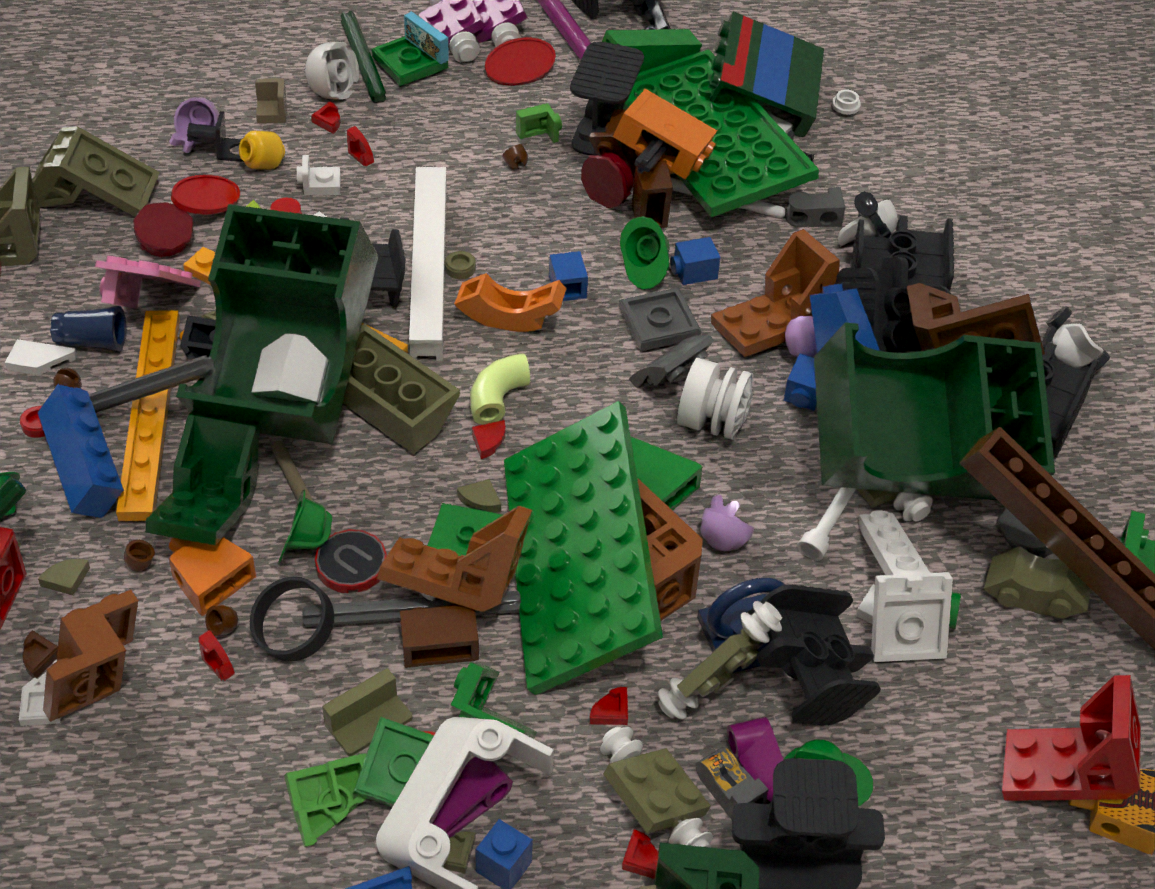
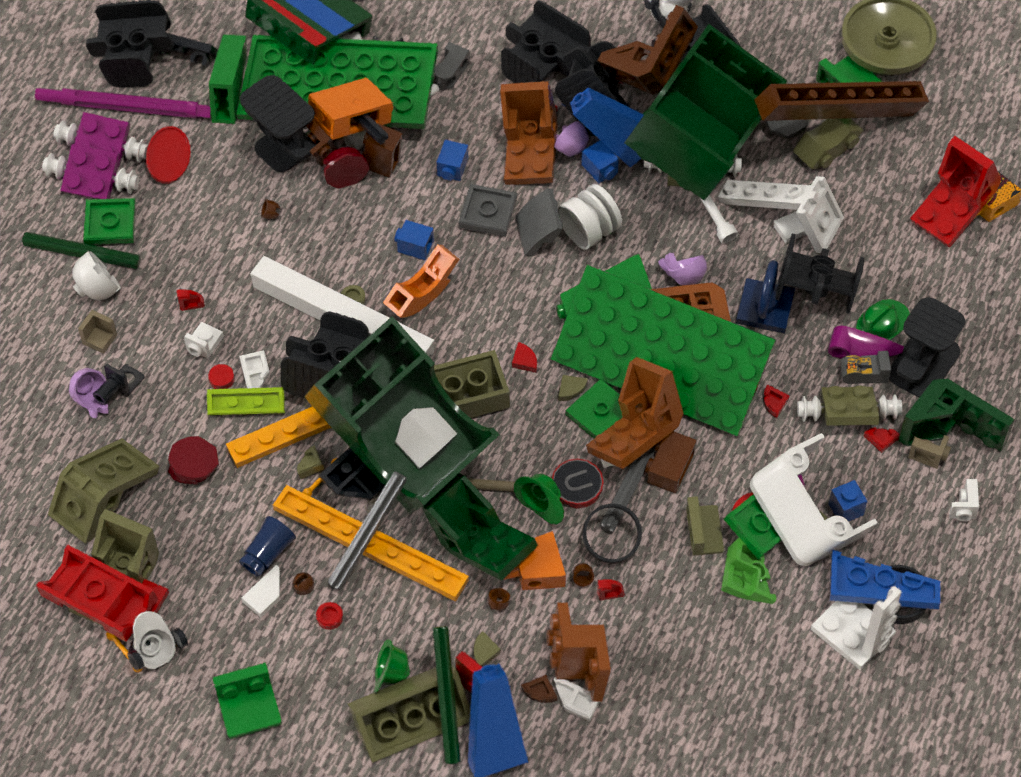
camera: 55 degrees left, 10 degrees up
blue brick [38,384,124,518] -> none
bright pink bracket [95,256,201,309] -> none
red piece [171,175,240,215] -> none
yellow head [239,131,285,170] -> none
red tile [311,101,341,134] -> none
tile [404,11,449,64] -> none
green bracket [451,662,537,739] -> none
yellowish green cylinder [470,353,530,425] -> none
bright green bracket [516,103,562,143] -> none
green piece [620,216,670,290] -> none
plate [658,601,782,719] -> none
cap [838,191,898,246] -> none

